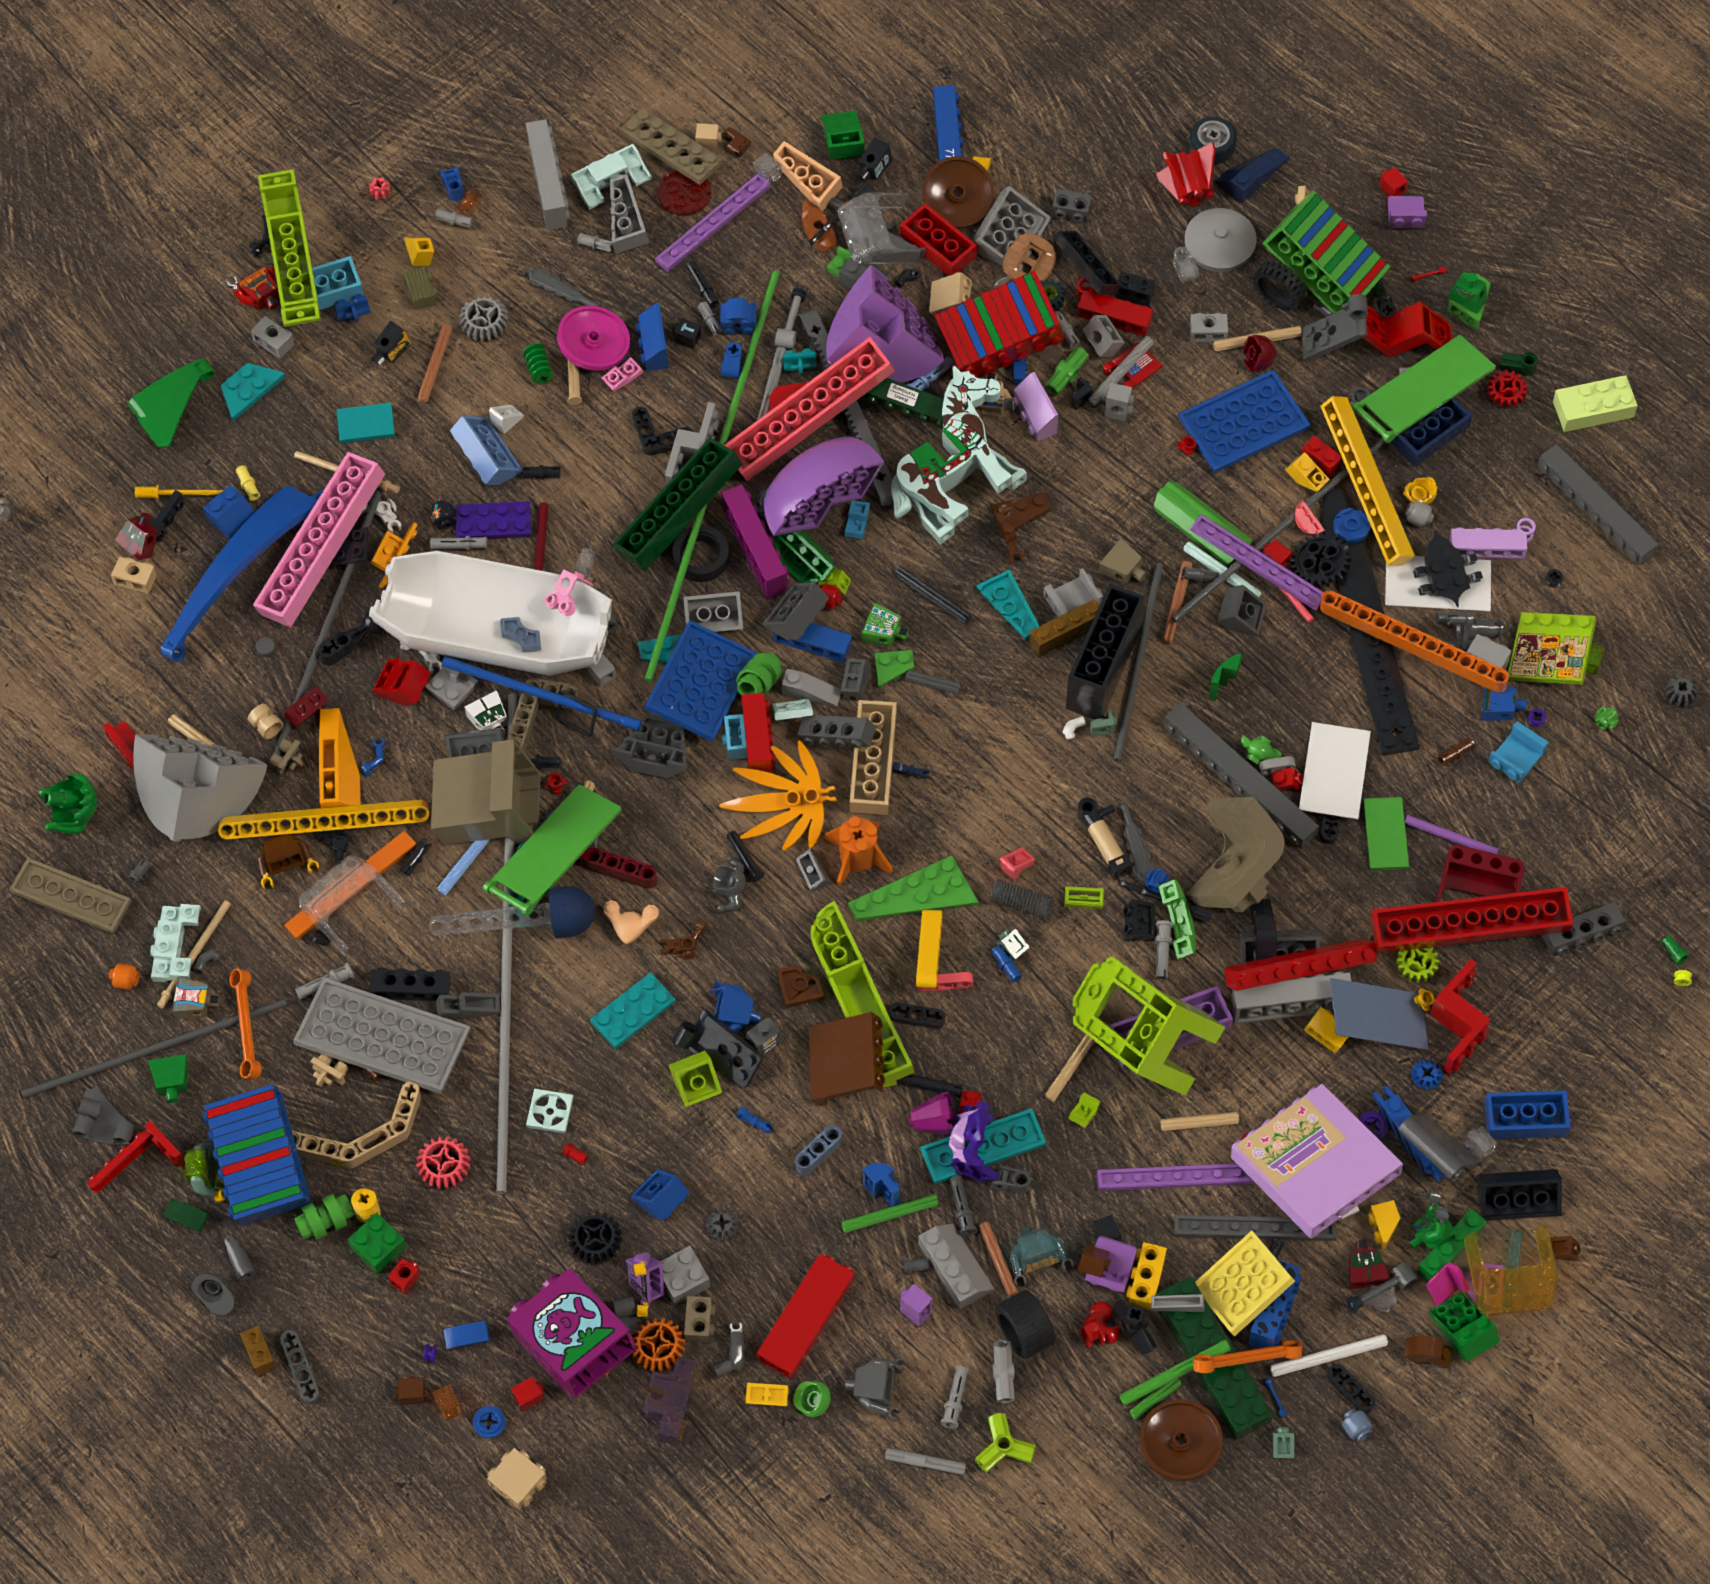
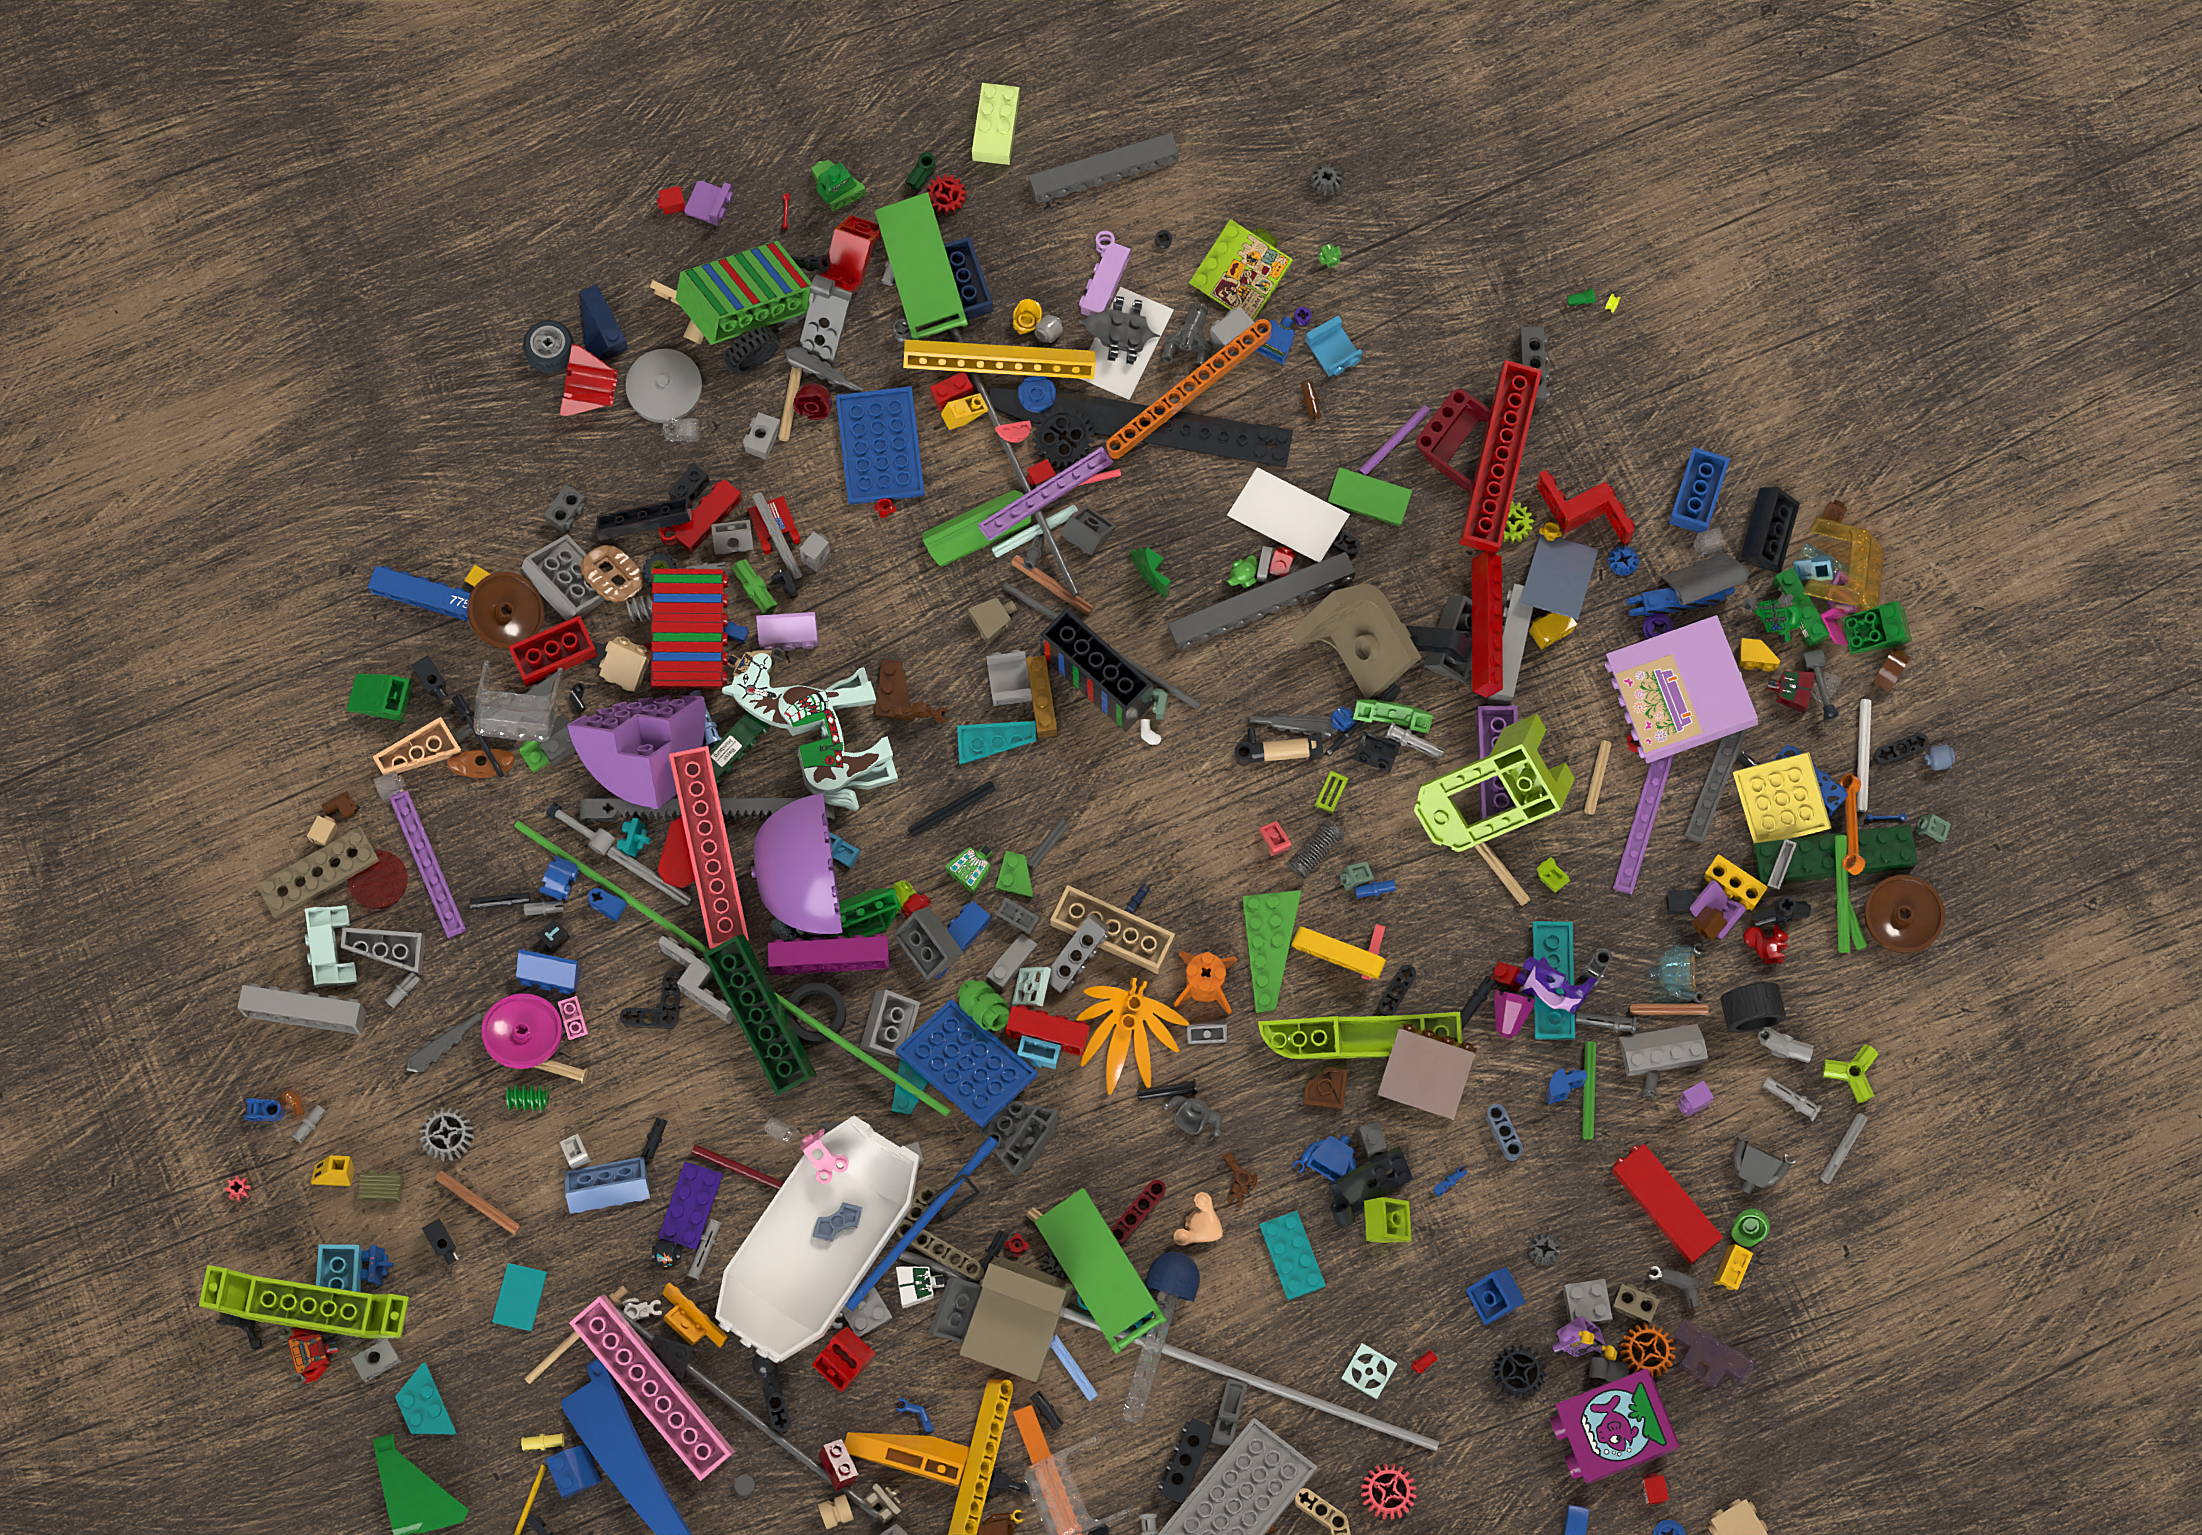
camera: 70 degrees left, 10 degrees up
none -> dark grey sword [785,346,864,393]
none -> dark azure brick [1793,556,1834,582]

